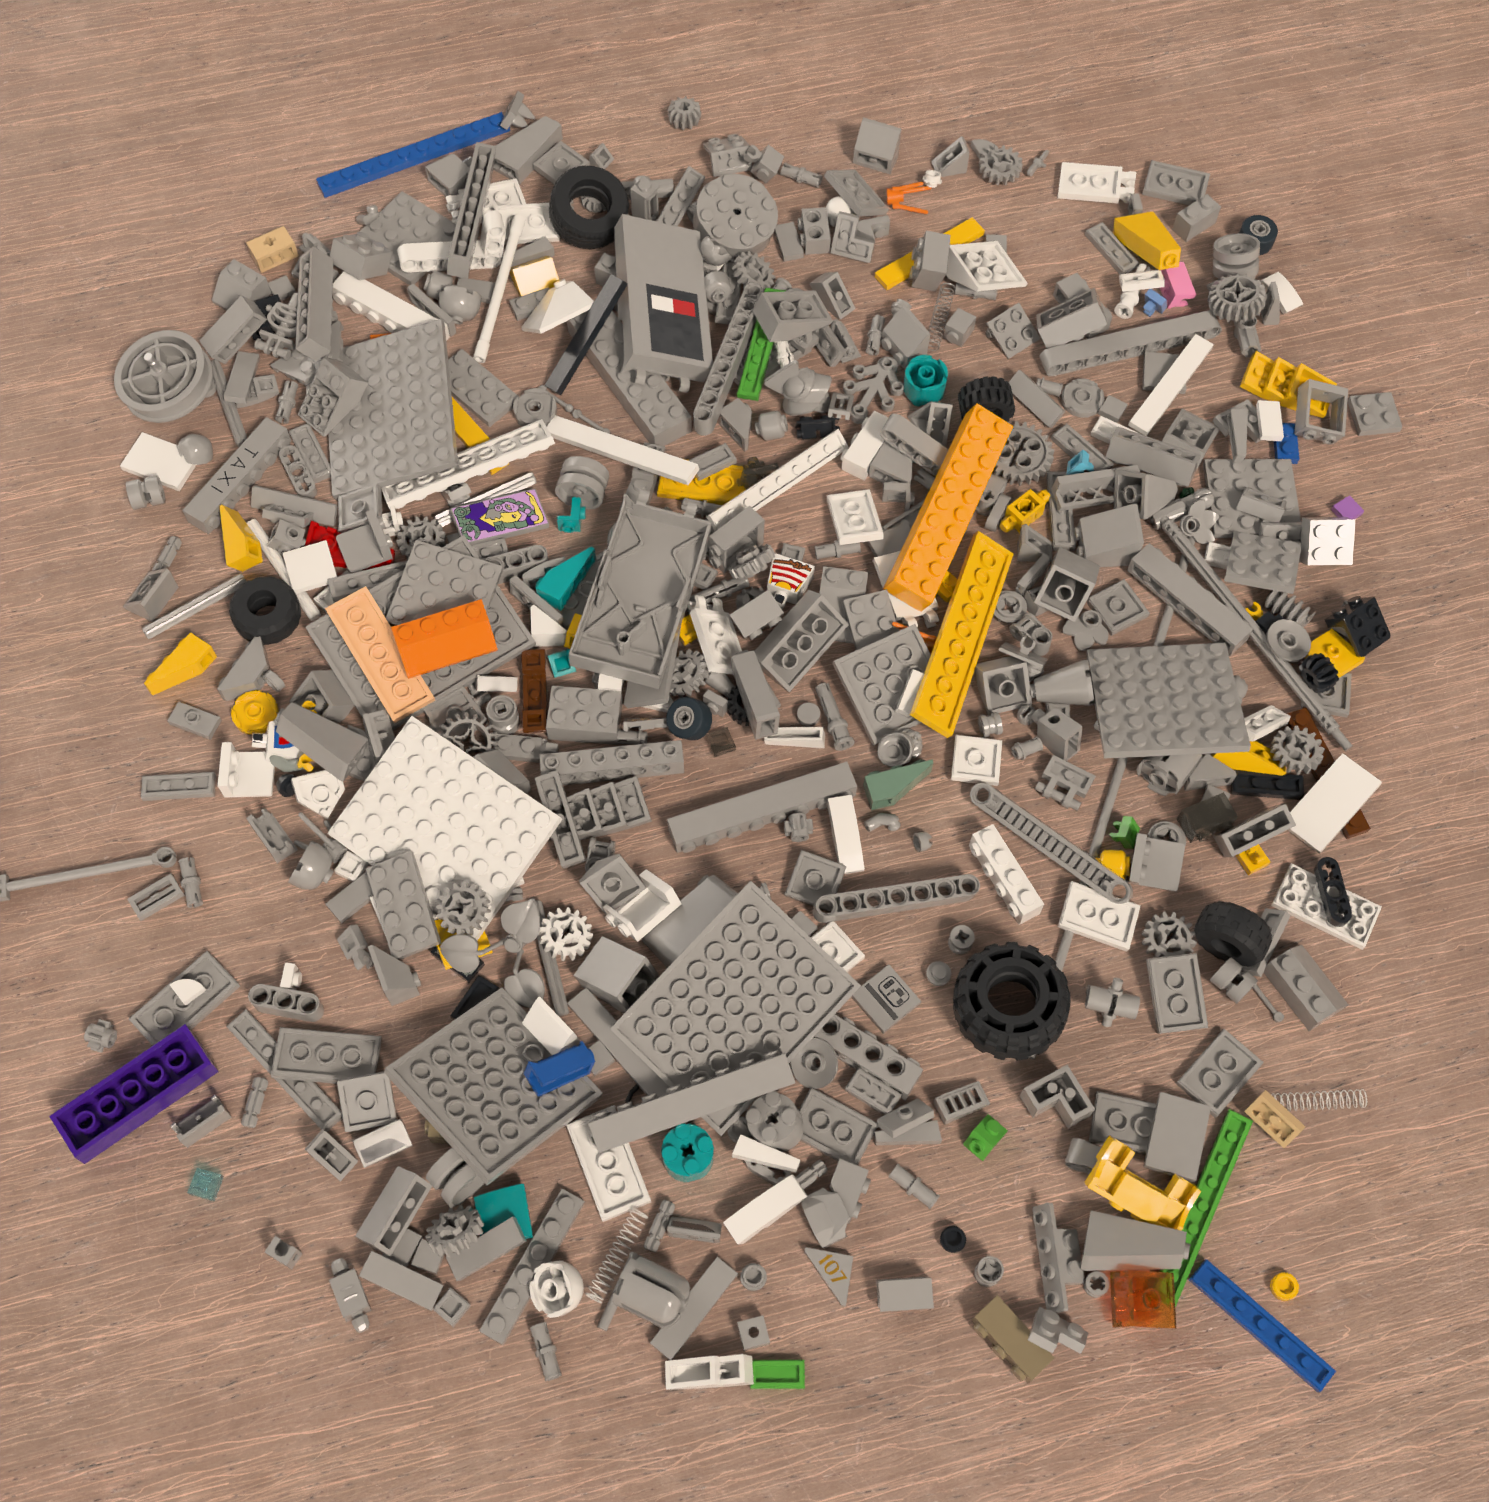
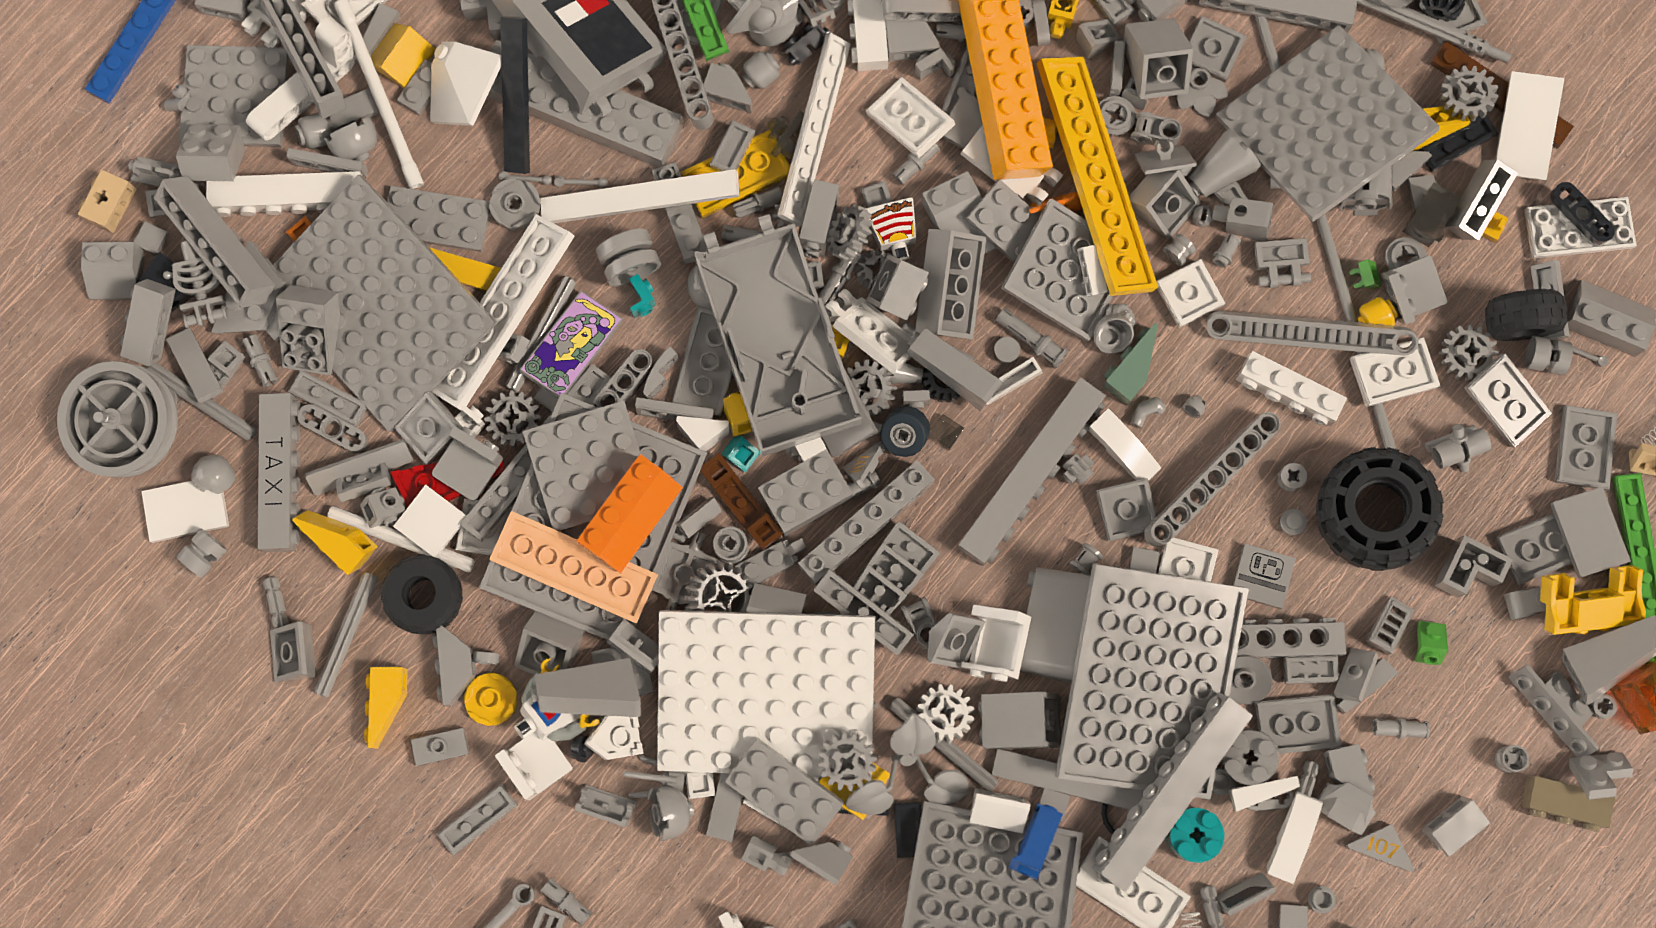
camera: 30 degrees left, 15 degrees up
teal slope [535,547,596,611] -> none
black plate [940,1226,966,1253] -> none
white plate [1244,705,1291,742] -> none

